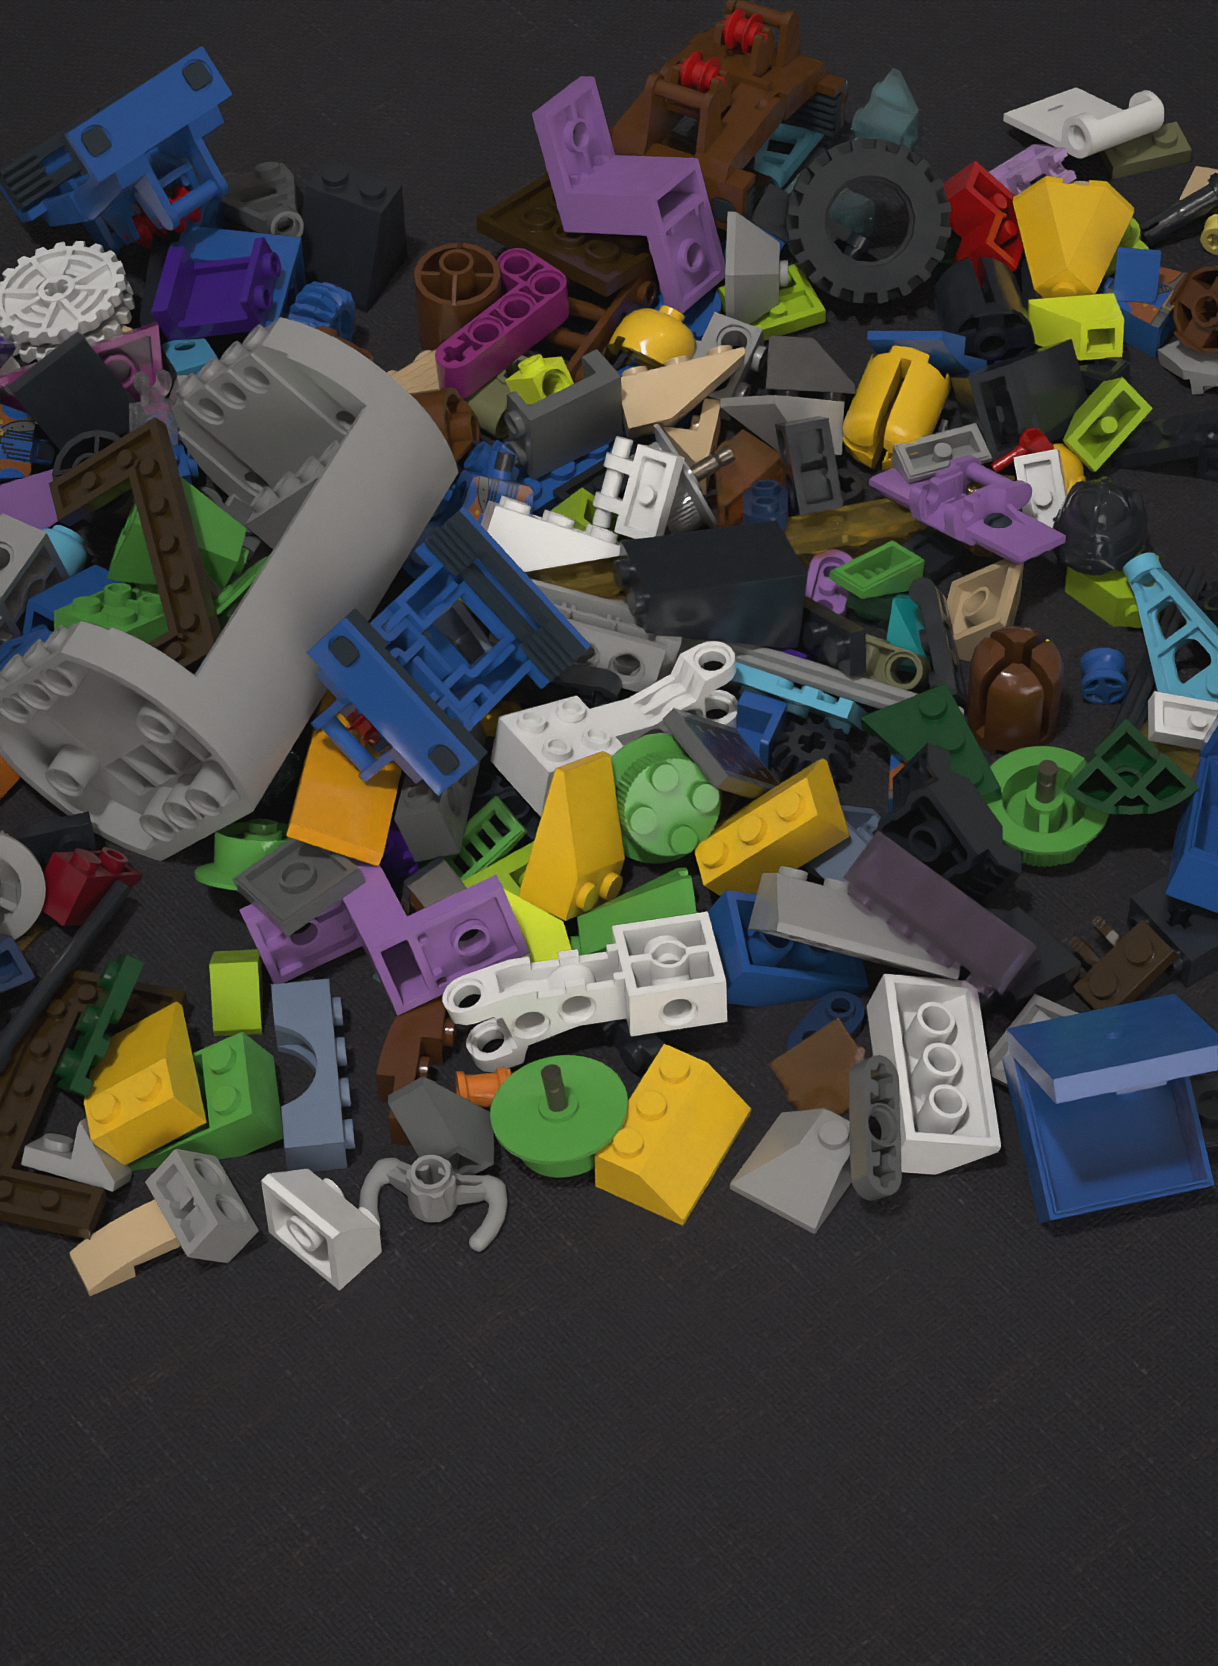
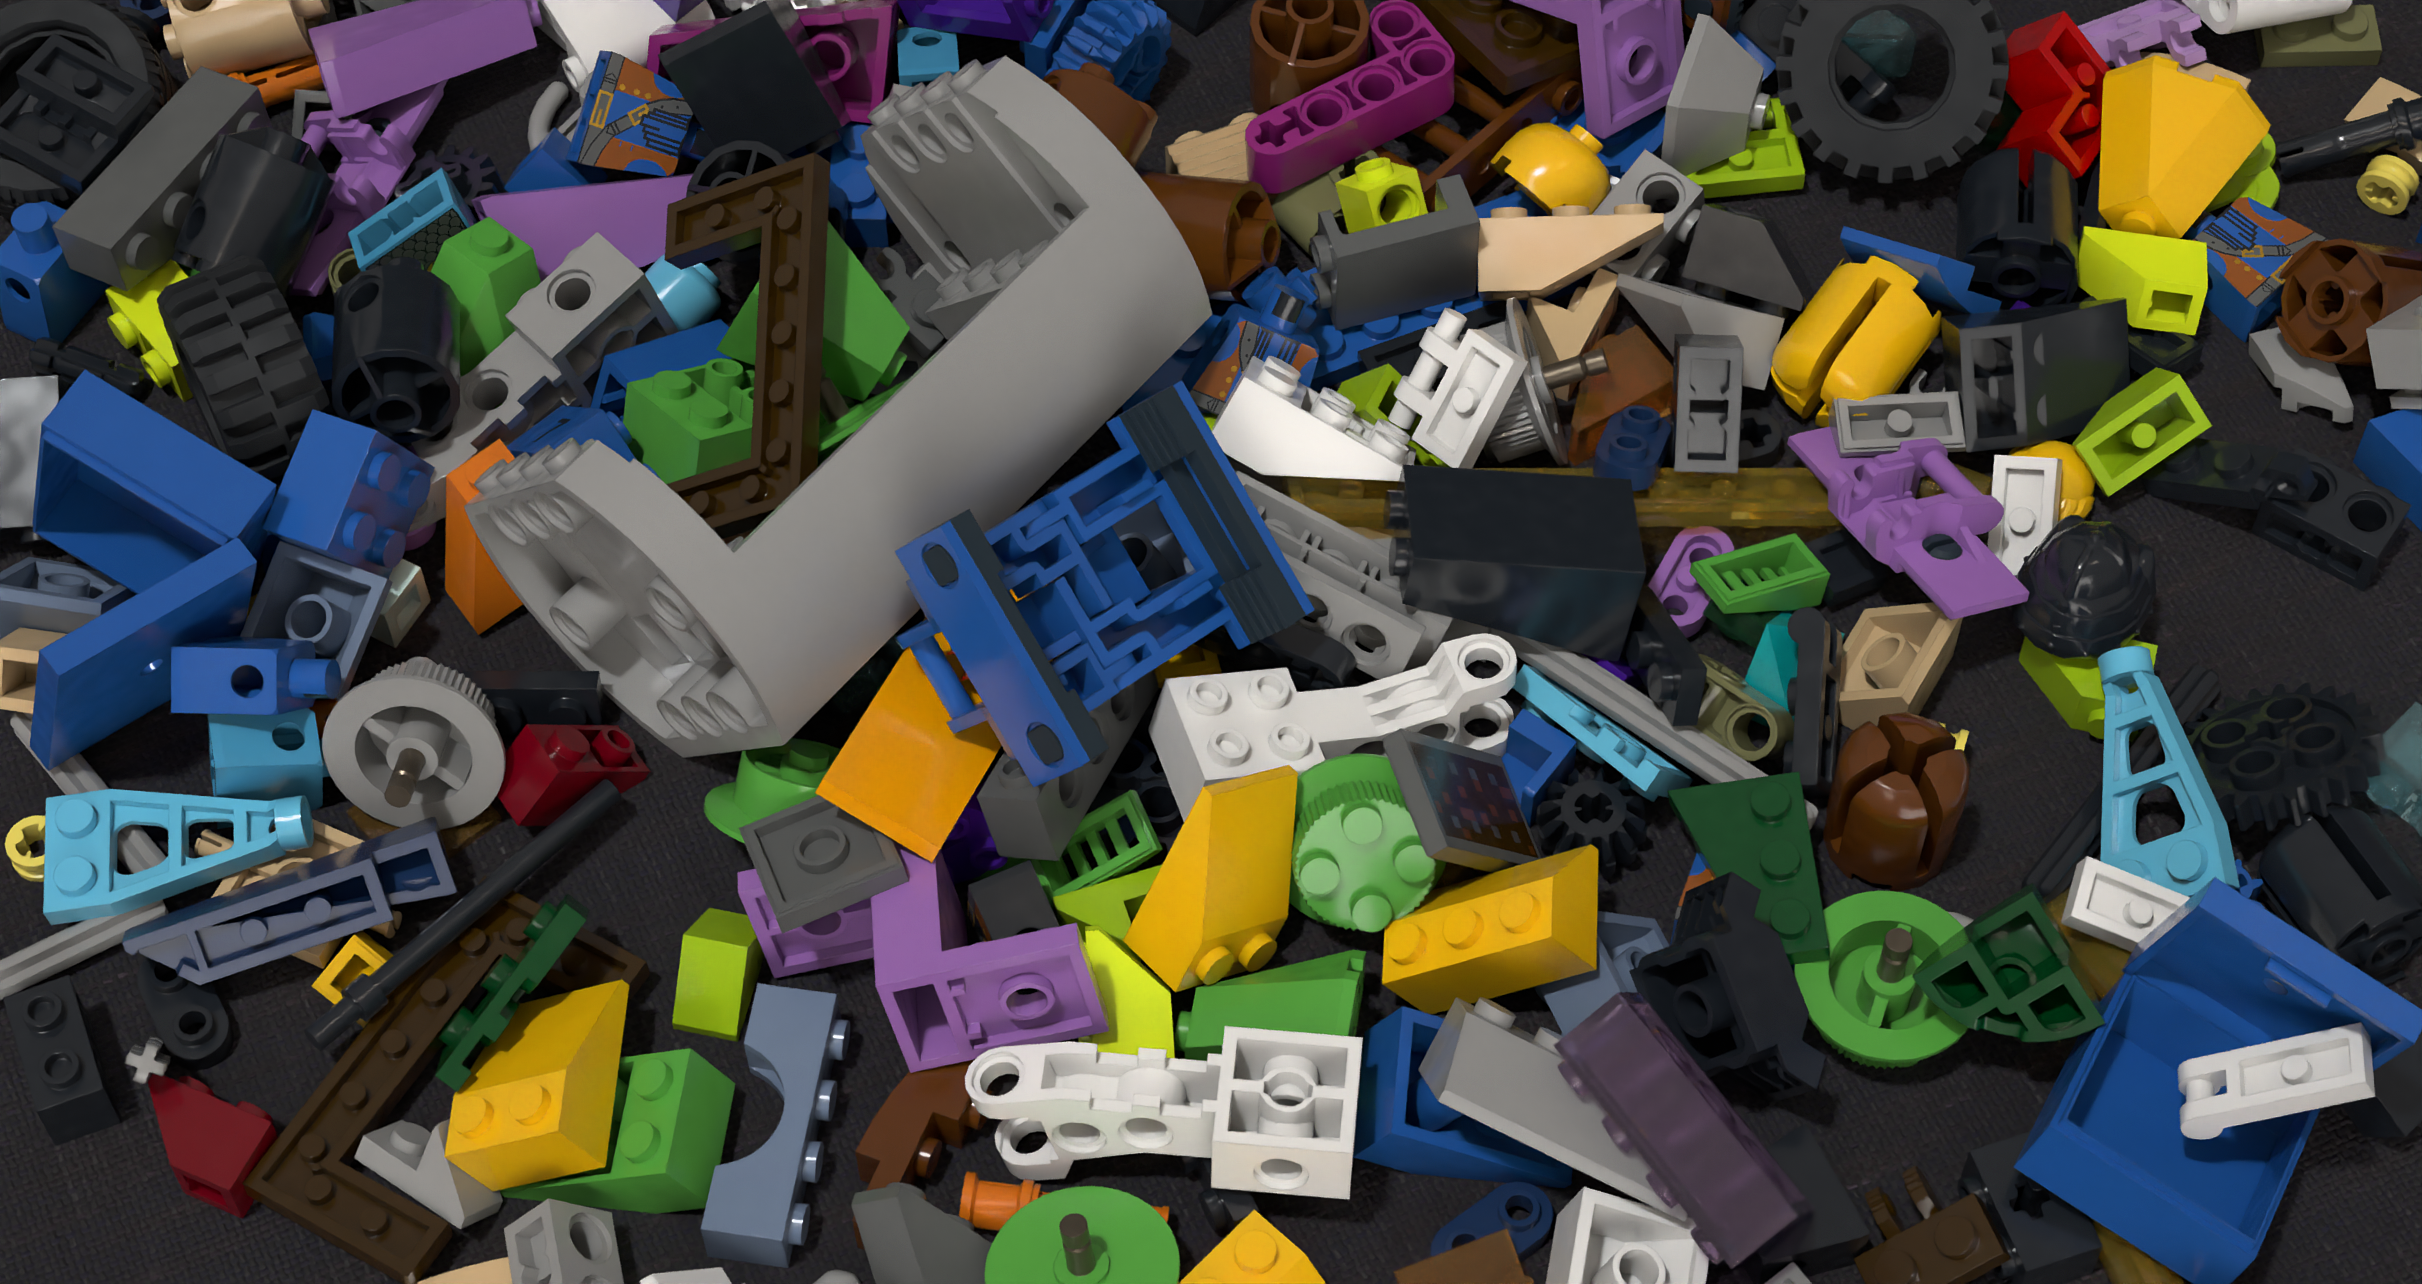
camera: 15 degrees right, 5 degrees up
clear plate [129,369,178,446] -> none
red hand [990,428,1054,473] -> none
blue wheel [1080,648,1127,705] -> none
blue slope [1113,247,1161,303] -> none

